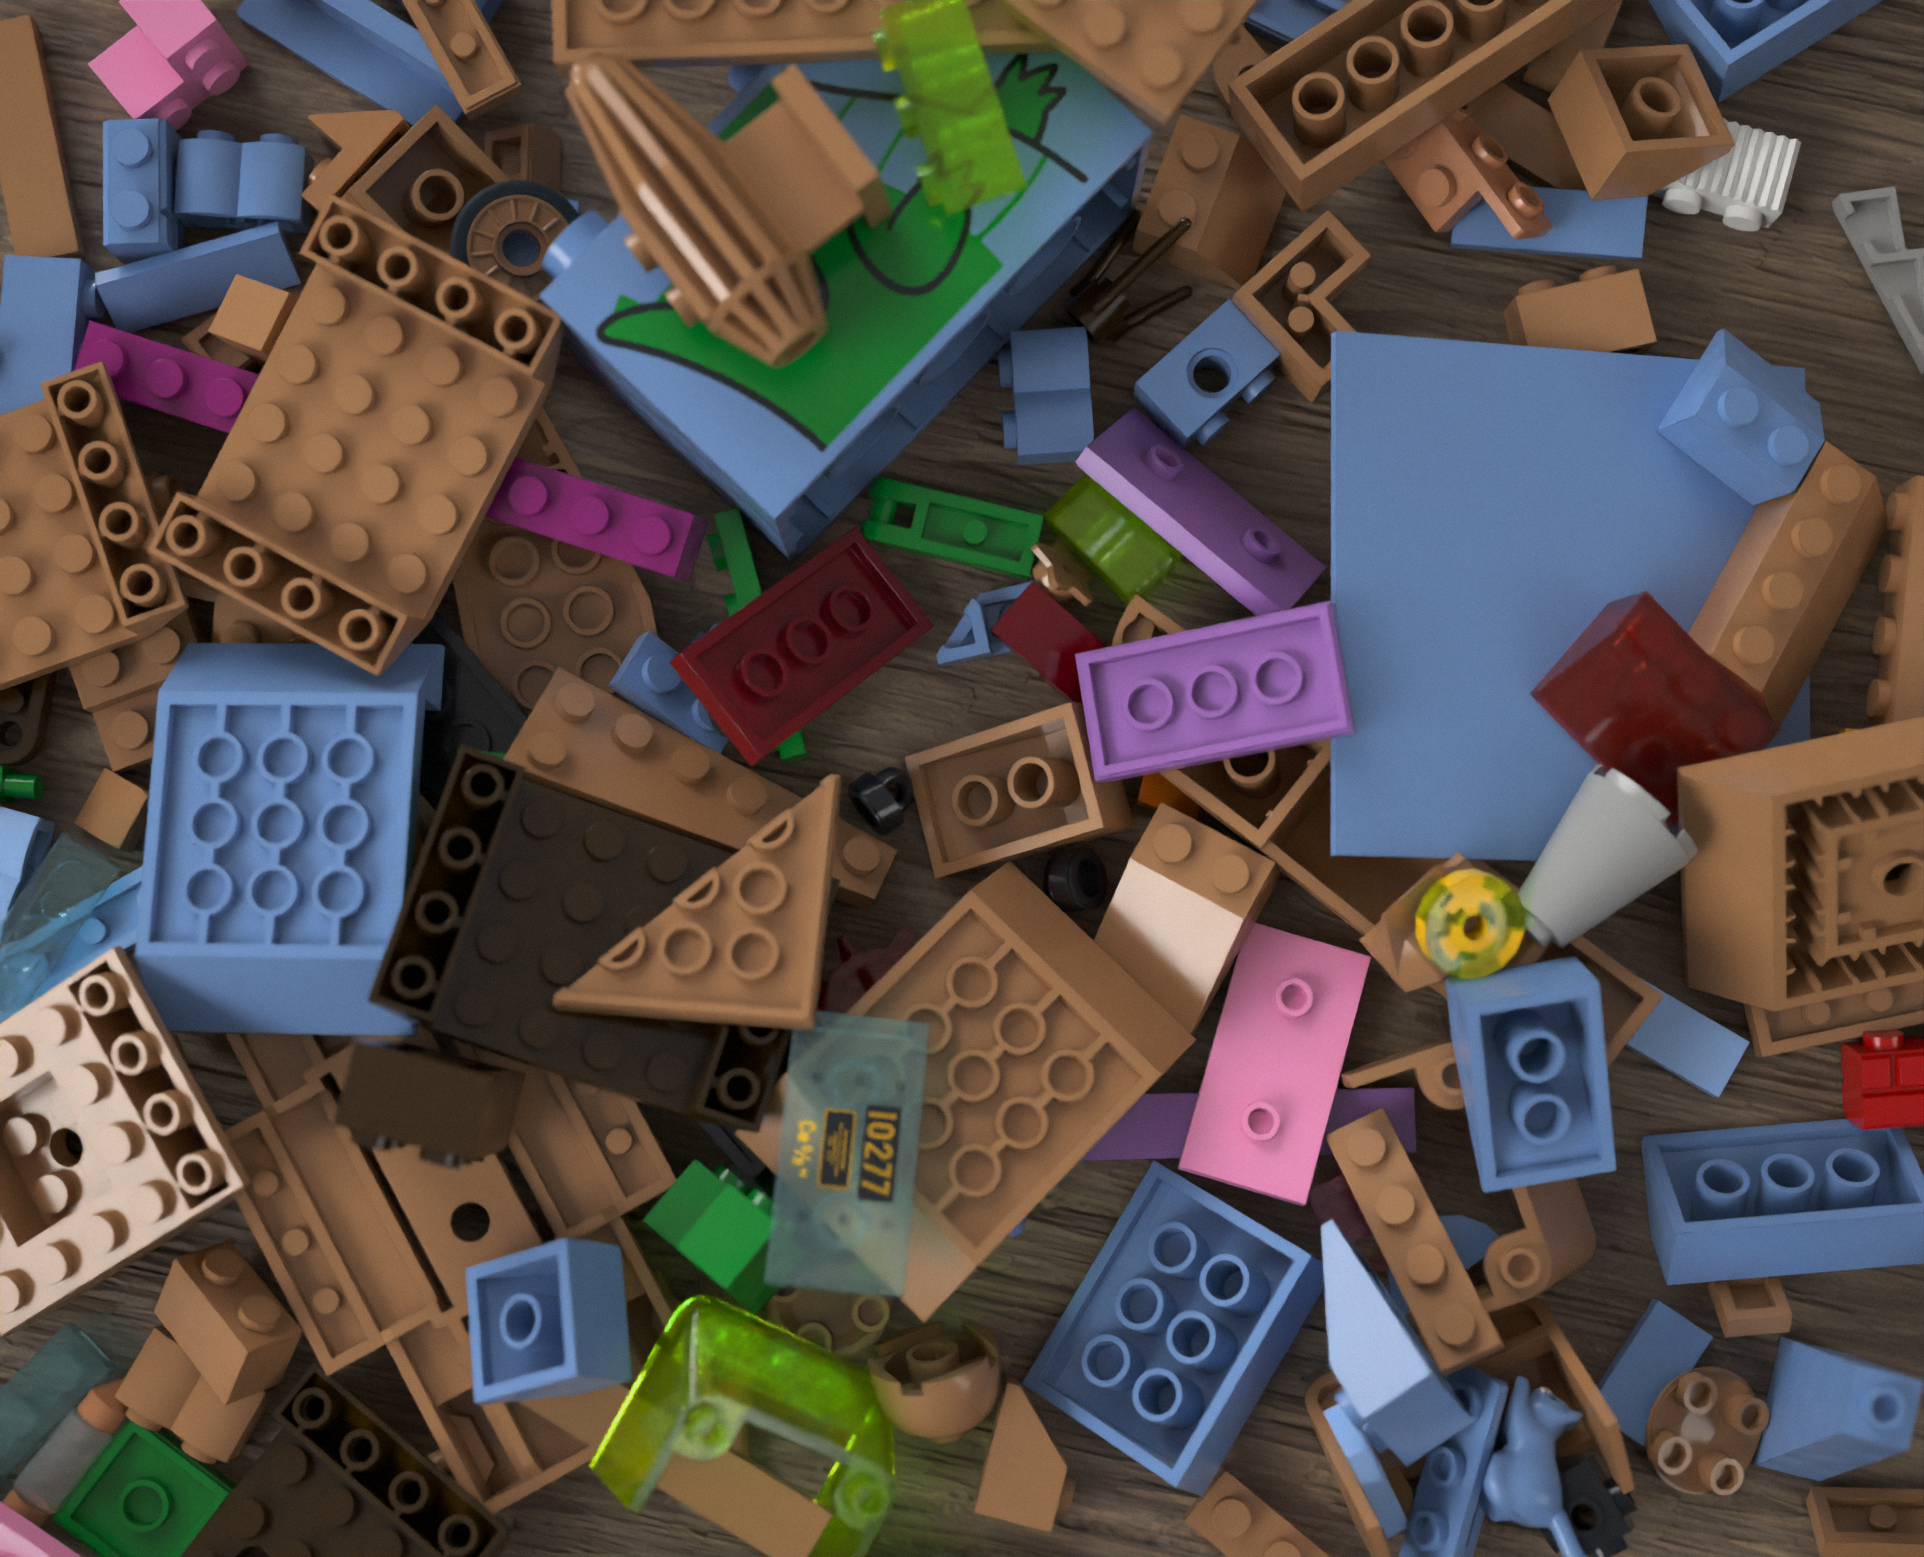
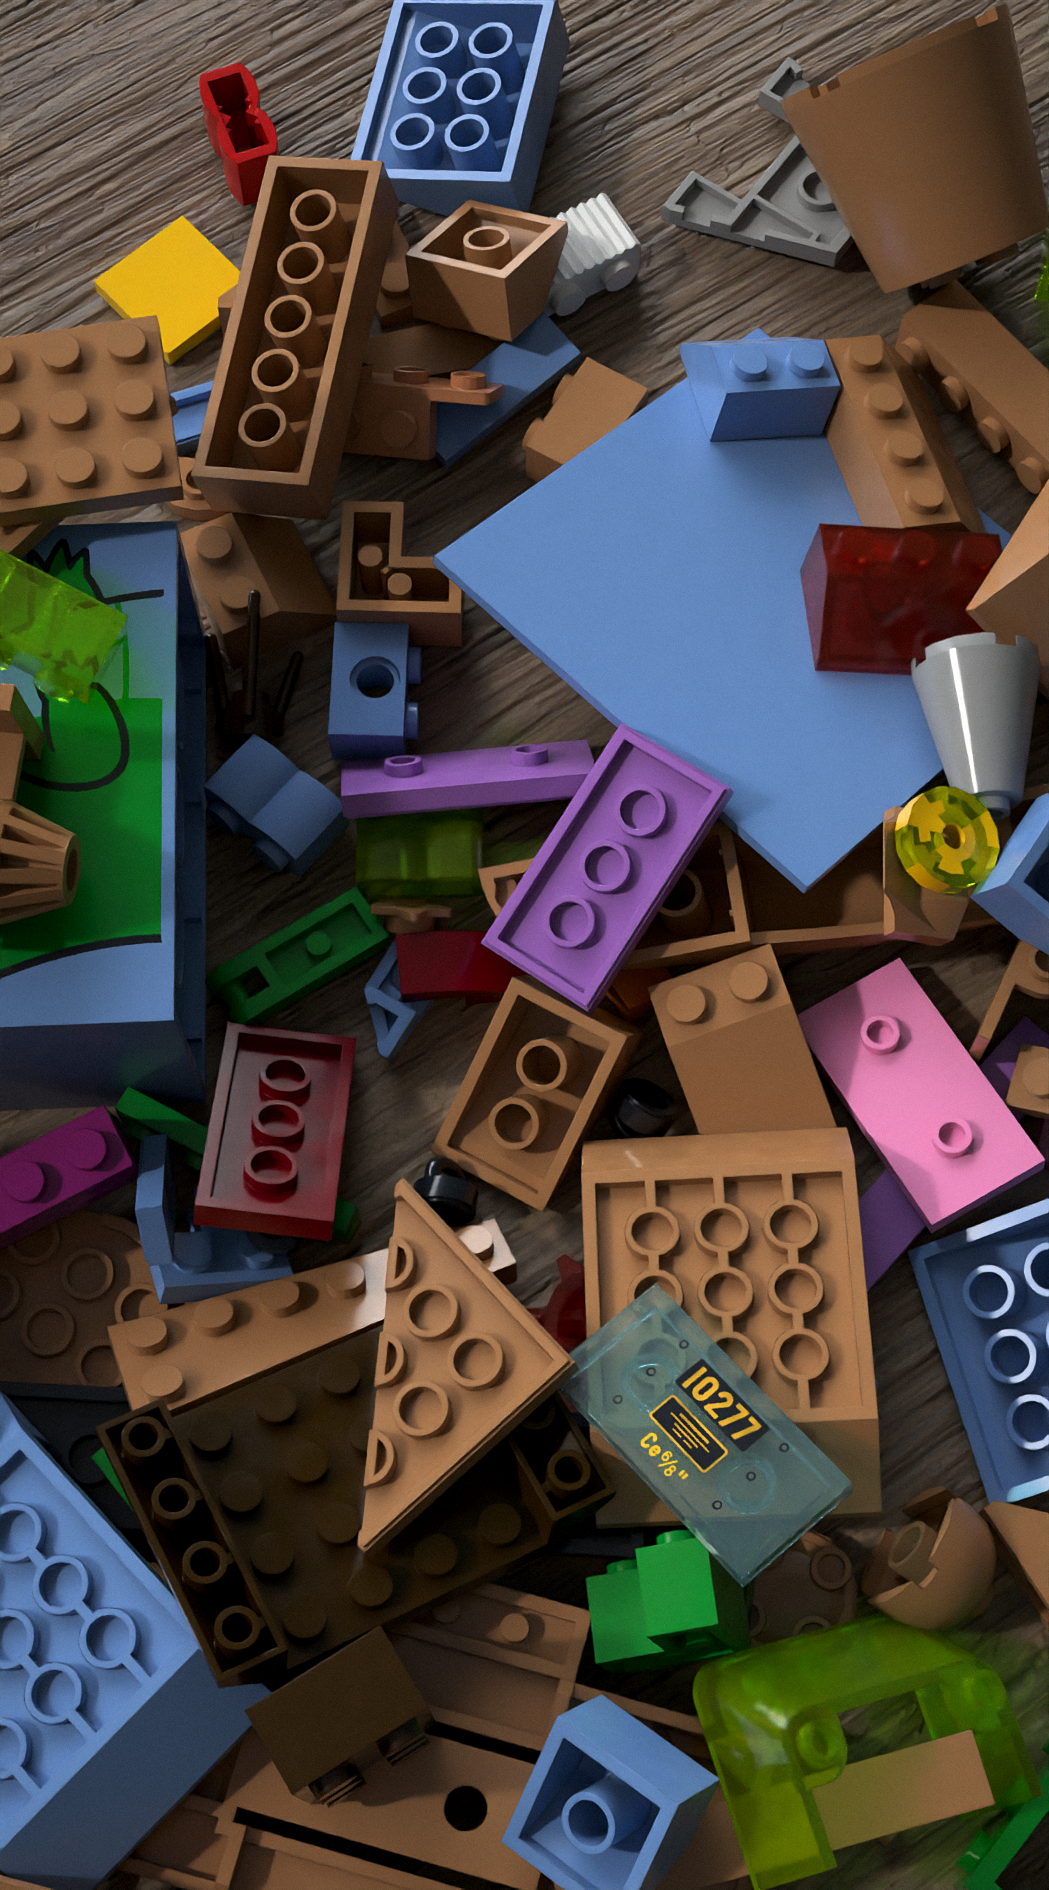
camera: 45 degrees left, 15 degrees down
none -> medium blue tile [135,1134,177,1266]

